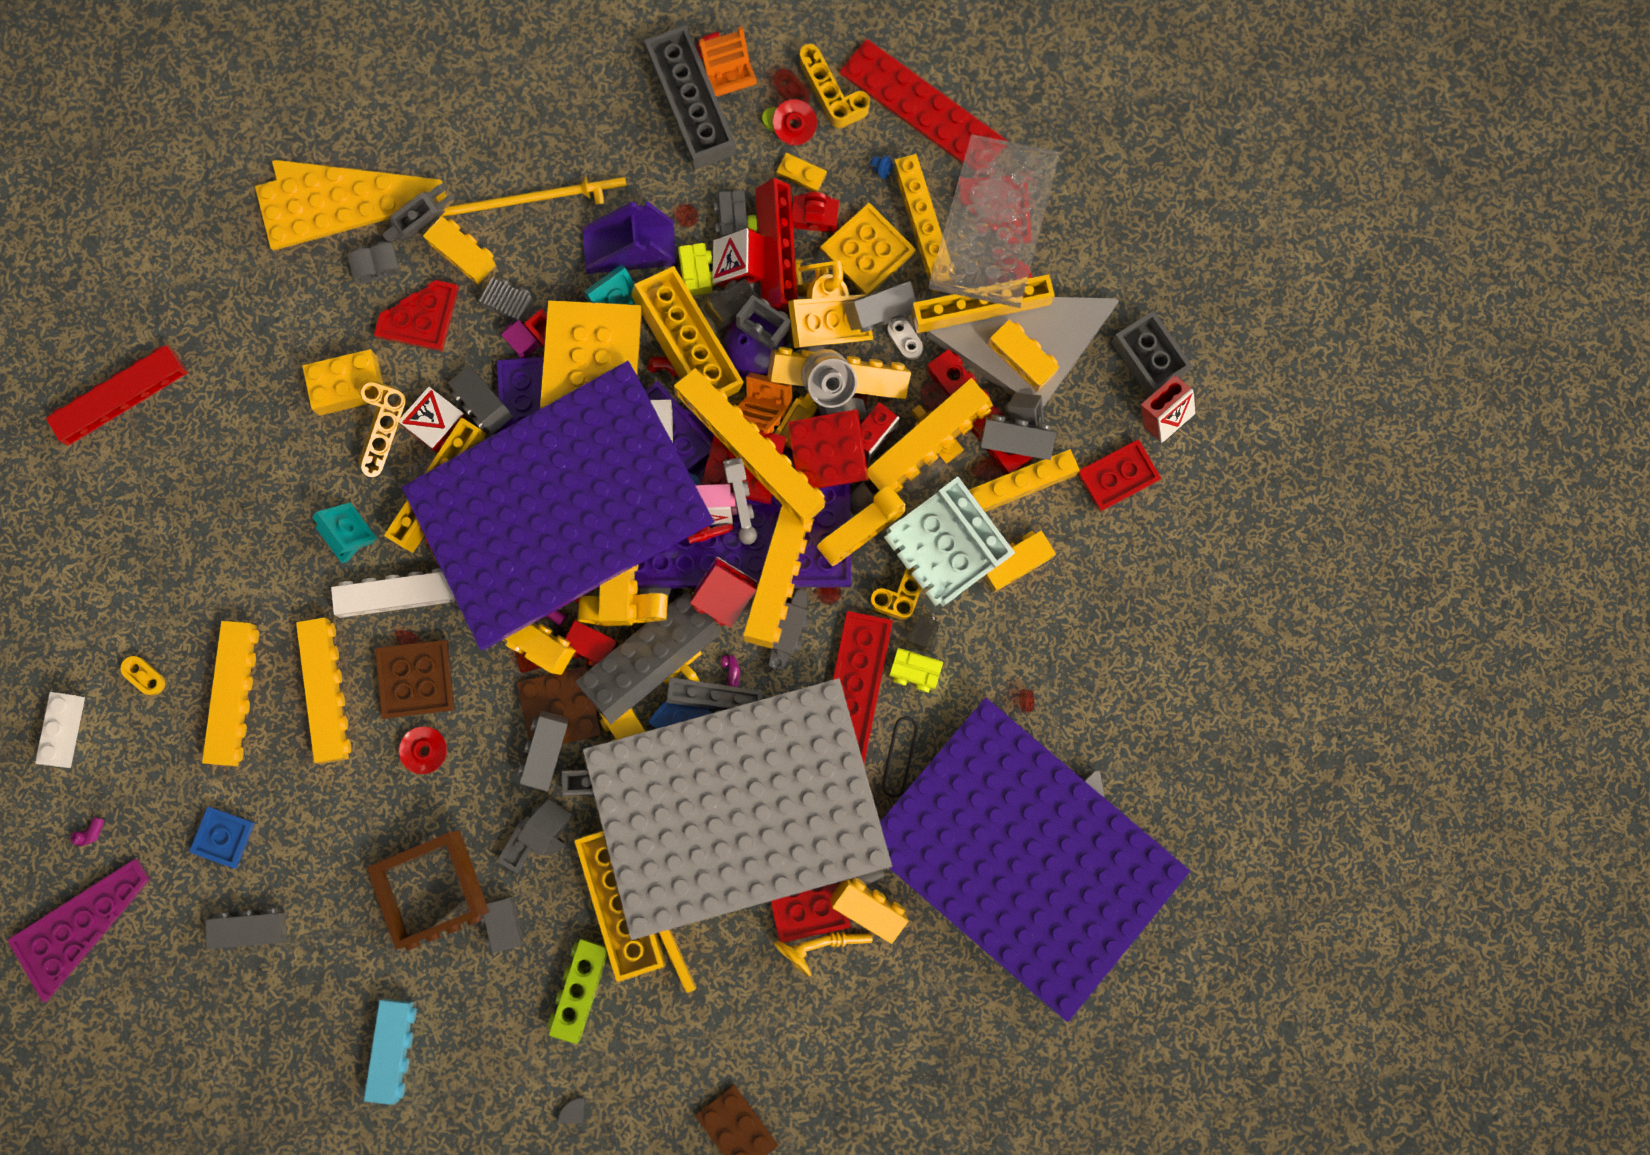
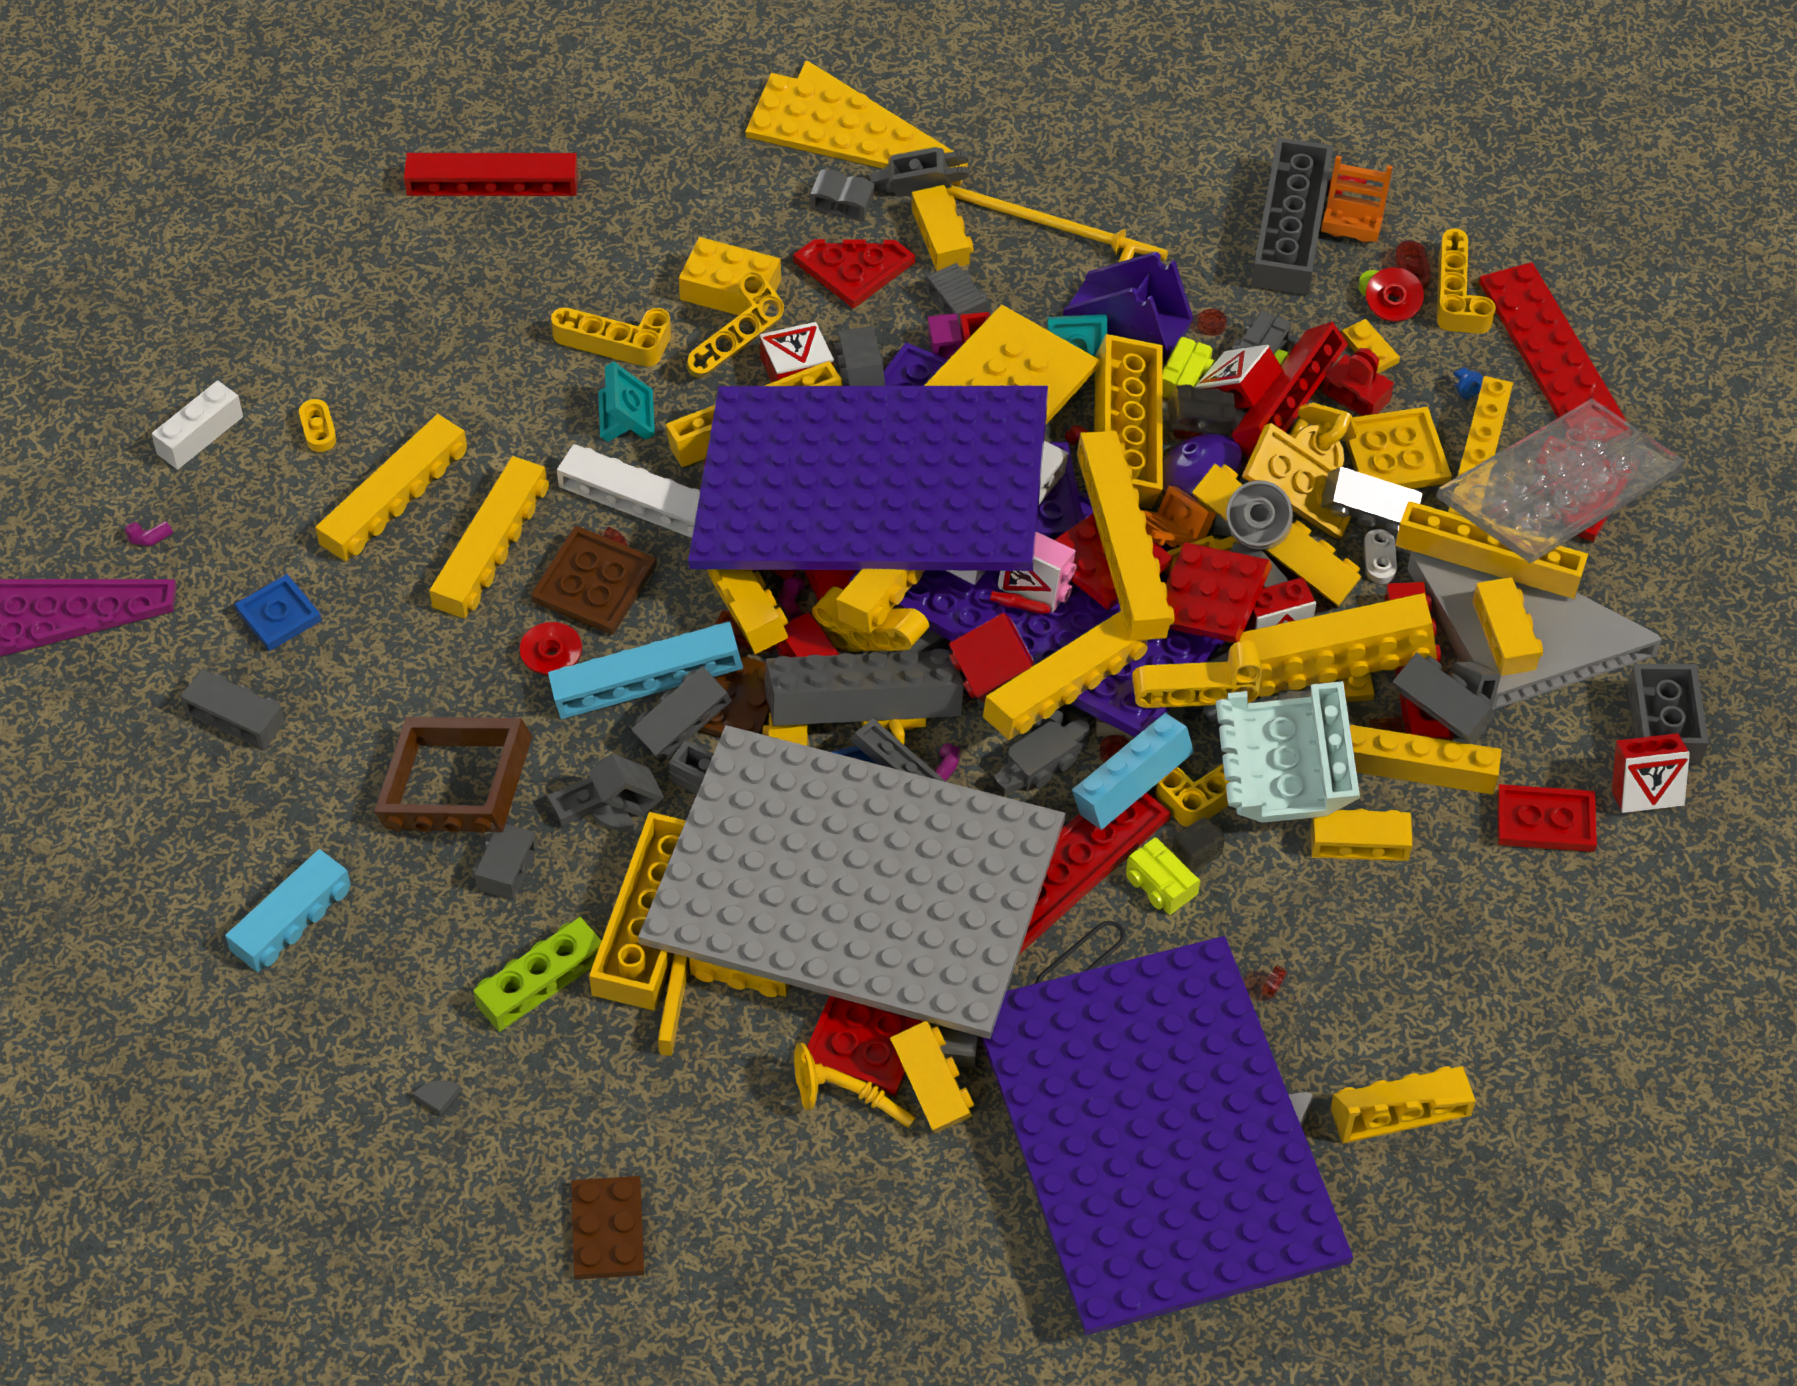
camera: 35 degrees right, 25 degrees down
light grey plate [723,458,757,544] -> none
dark grey window [736,295,791,350] -> none
none -> medium azure brick [548,622,743,719]
none -> yellow beam [551,308,671,367]
none -> medium azure brick [1072,713,1194,830]
none -> yellow wedge [1330,1066,1476,1144]

